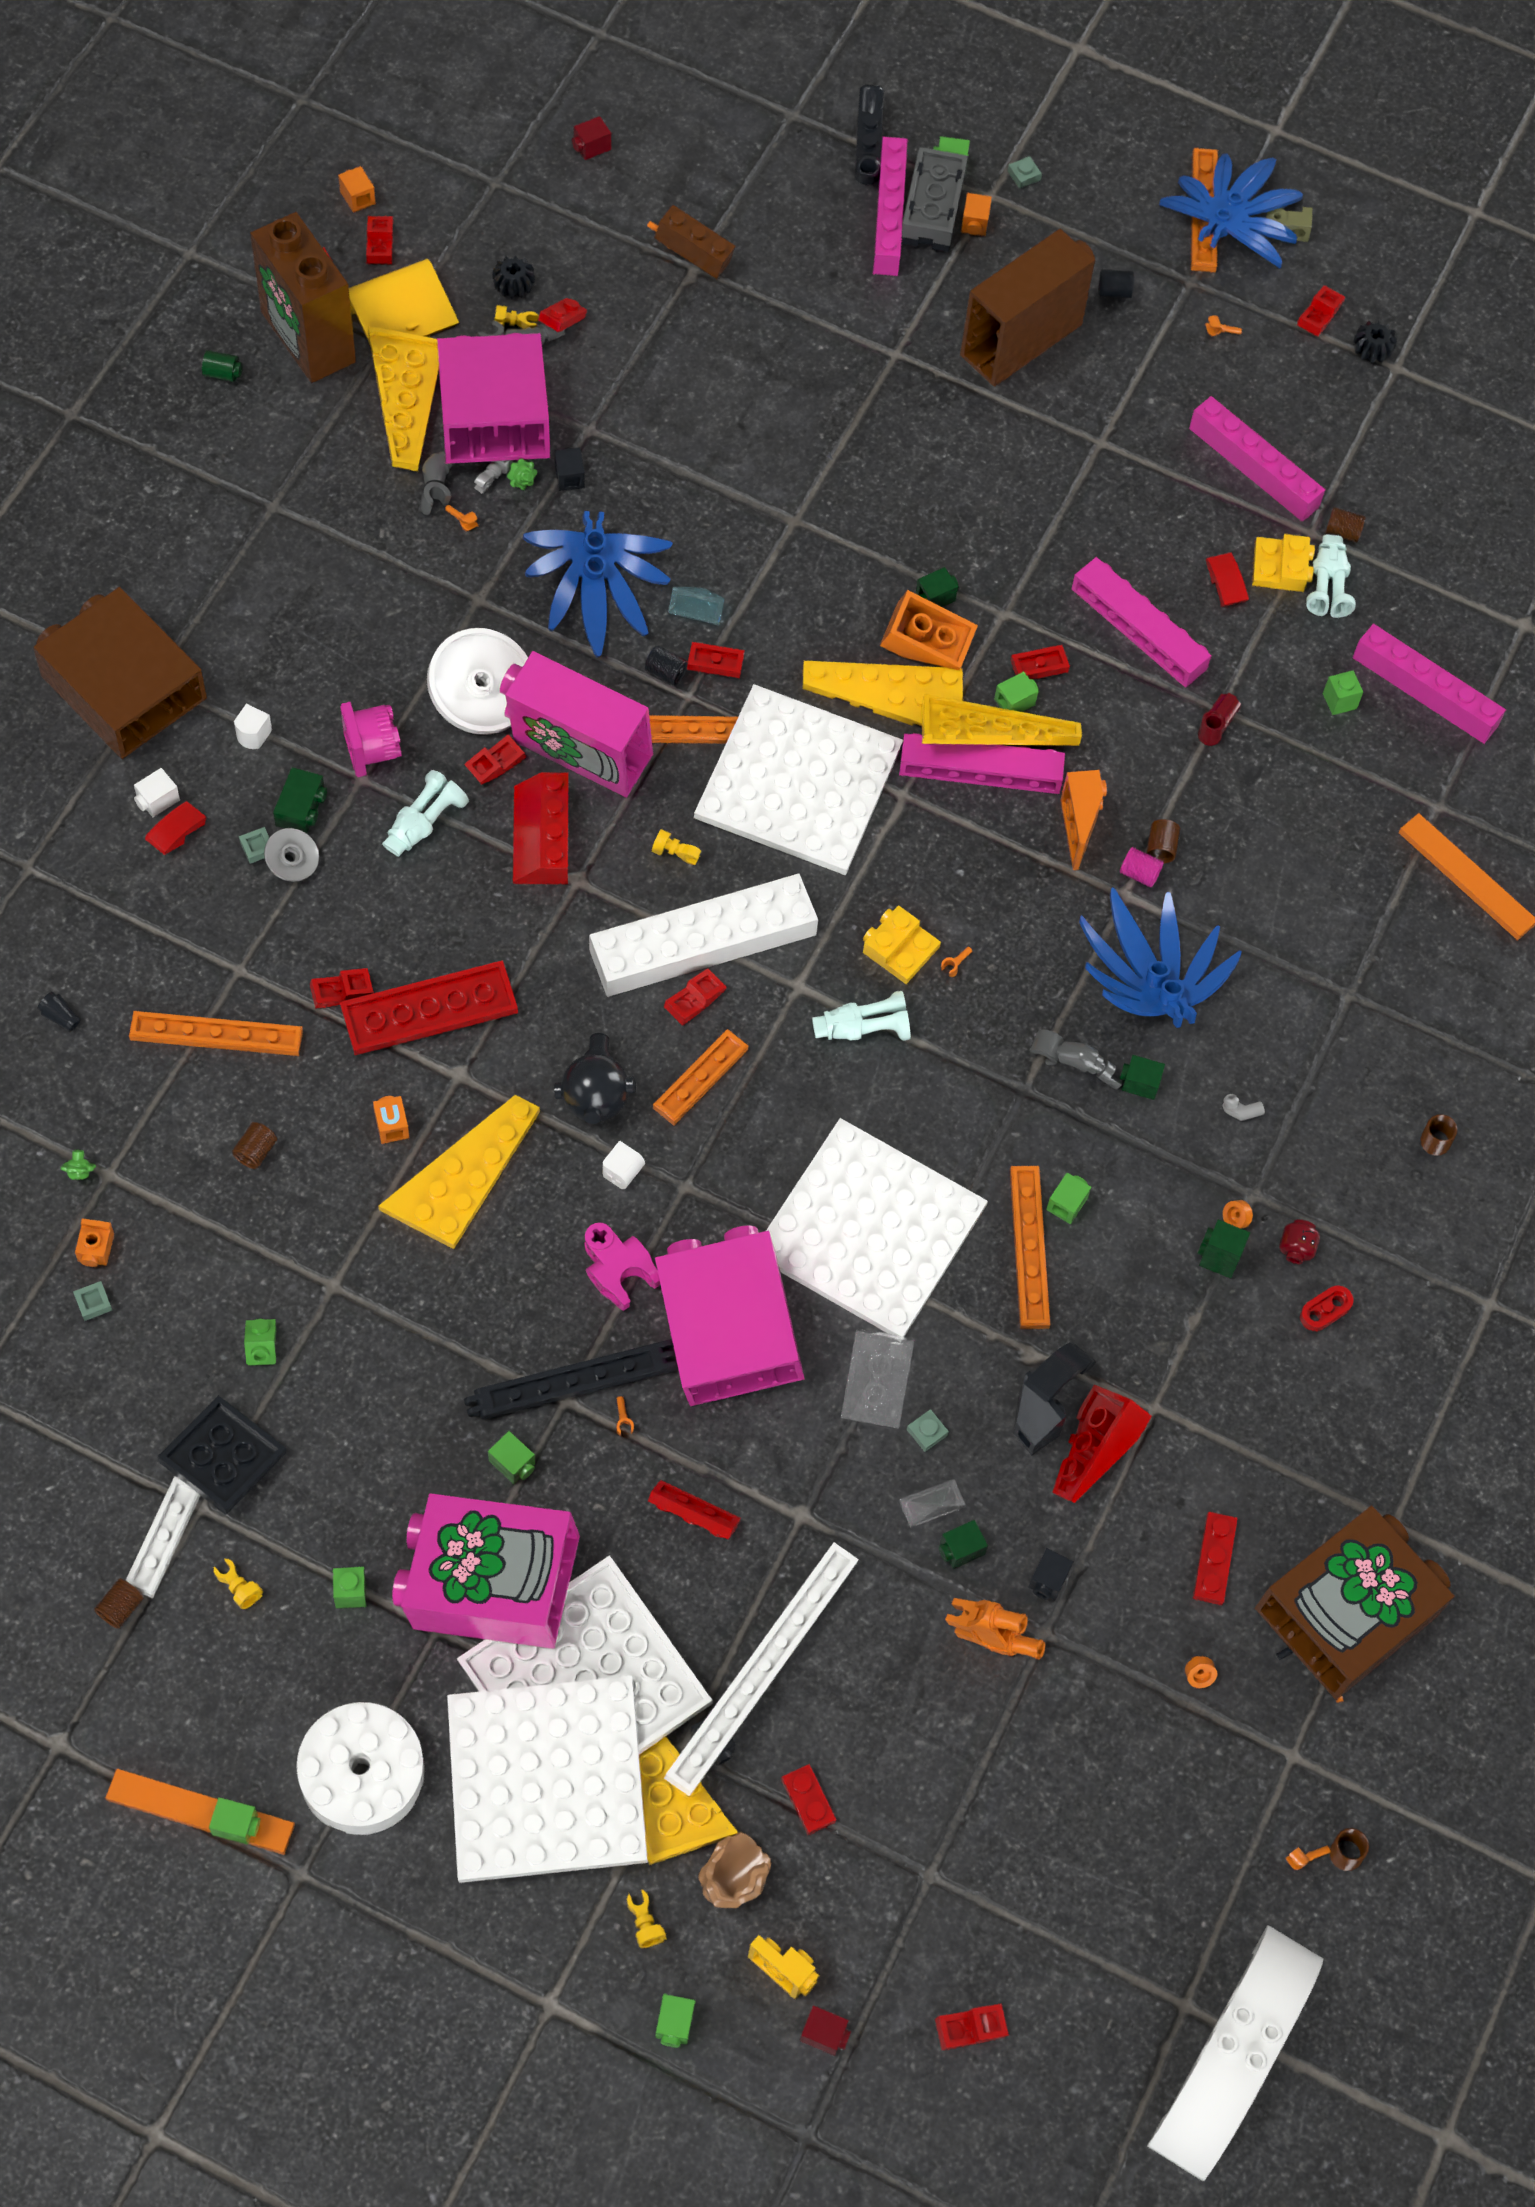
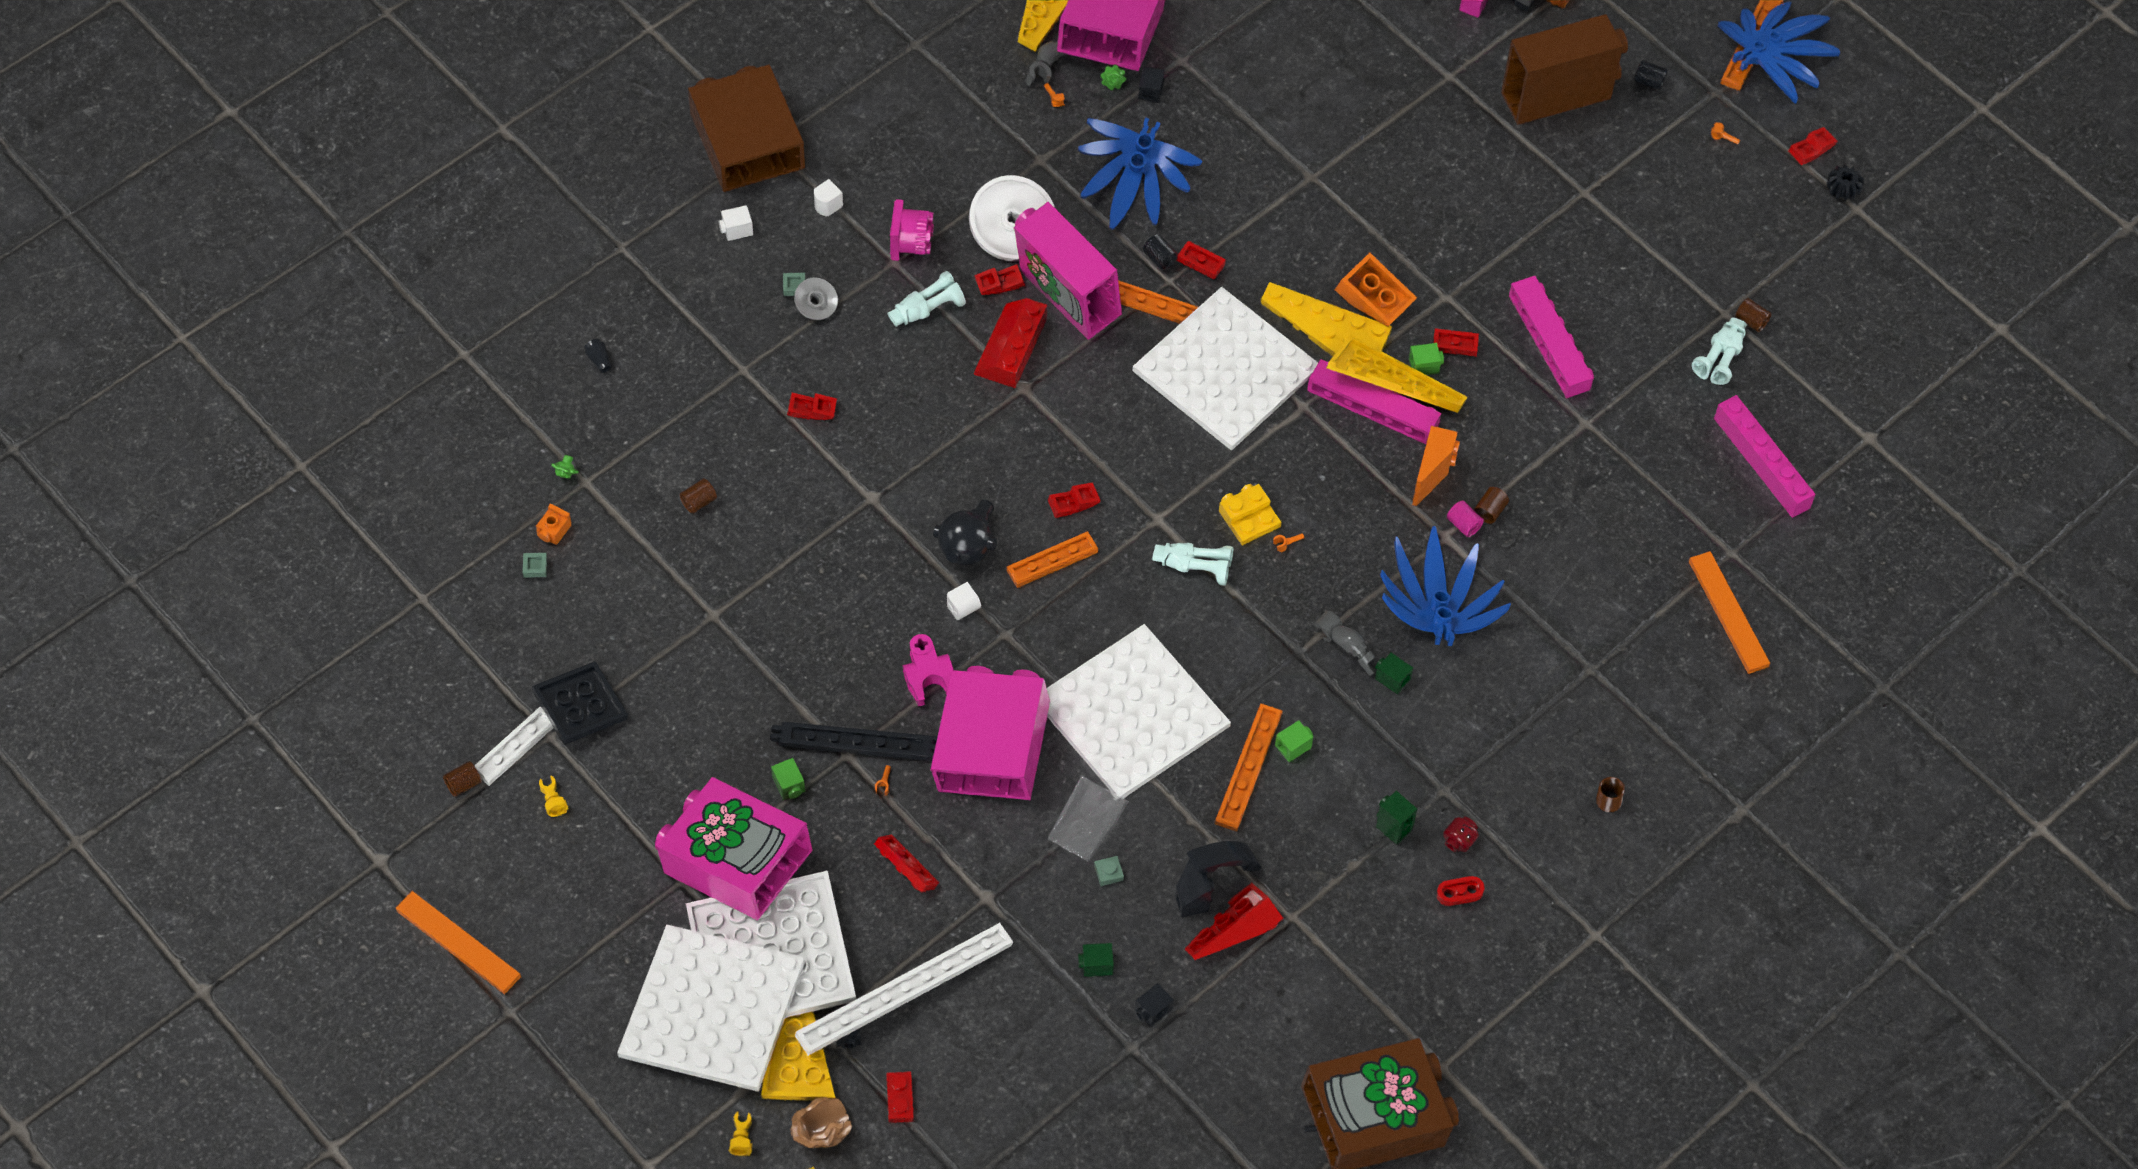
camera: 25 degrees right, 5 degrees down
orange tile [129,1011,303,1056] -> none
red slope [145,801,206,855] -> none
bright green brick [209,1798,261,1844] -> none
bright green bracket [244,1319,276,1365] -> none
dark green brick [273,767,327,834] -> none
white brick [297,1702,424,1835] -> none
bright green brick [333,1567,367,1608] -> none
red plate [340,960,518,1055] -> none
orange brick [373,1096,409,1144] -> none
yellow wing [378,1095,540,1249] -> none
light grey piece [474,460,513,494] -> none
white brick [589,874,818,997] -> none
yellow piece [652,829,701,865] -> none
clear light blue slope [668,586,725,625] -> none
clear slope [899,1479,966,1527] -> none
dark green brick [915,567,959,607] -> none
orange connector [945,1598,1045,1659] -> none
orange tile [1185,1656,1217,1688] -> none
dark pink brick [1189,396,1325,522] -> none
red plate [1193,1511,1238,1605] -> none
dark red piece [1198,693,1241,746] -> none
red slope [1206,553,1249,607] -> none
light grey arm [1222,1094,1265,1121] -> none
orange tile [1223,1200,1253,1229] -> none
yellow plate [1252,534,1315,592] -> none
olive leg [1266,207,1313,242] -> none
bright green brick [1323,670,1363,715] -> none

